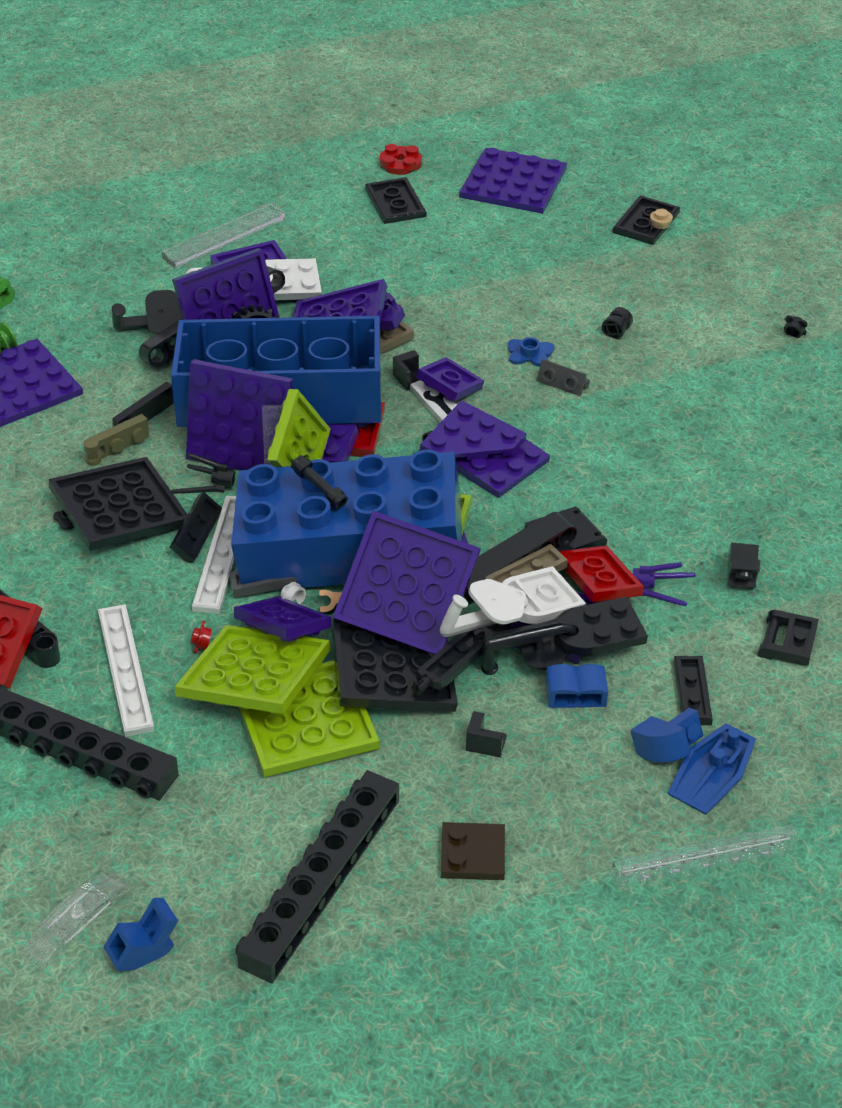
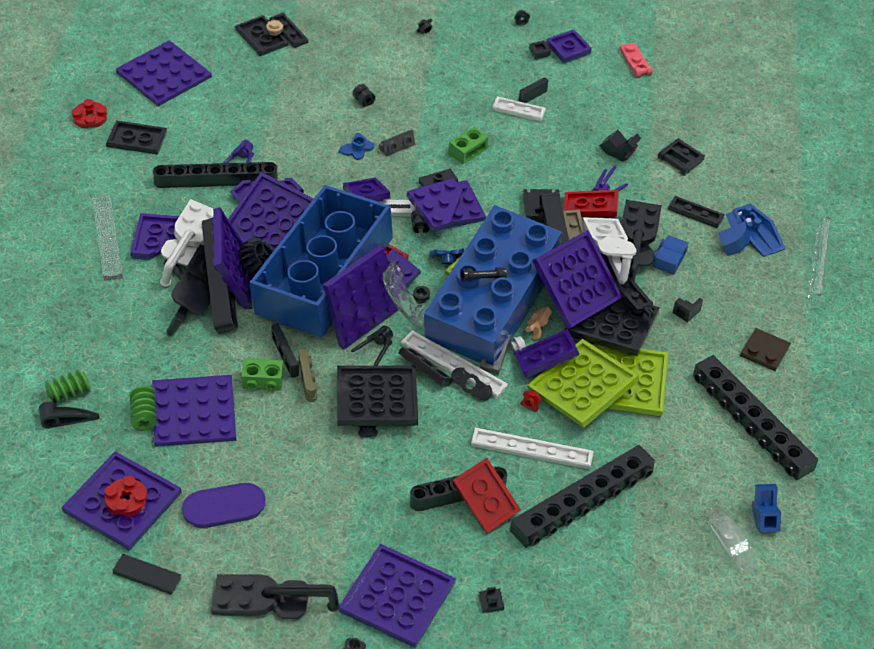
camera: 65 degrees left, 5 degrees up
lime plate [267,389,331,467] -> none
none -> black beam [153,162,278,188]
none -> dark purple plant [223,140,254,163]
none -> bright green brick [241,358,284,391]
none -> black tile [269,12,309,48]
none -> black plate [419,168,458,187]
none -> bright green brick [448,127,489,165]
none -> black piece [451,367,493,401]
none -> white tile [492,96,546,122]
none -> black tile [518,77,548,103]

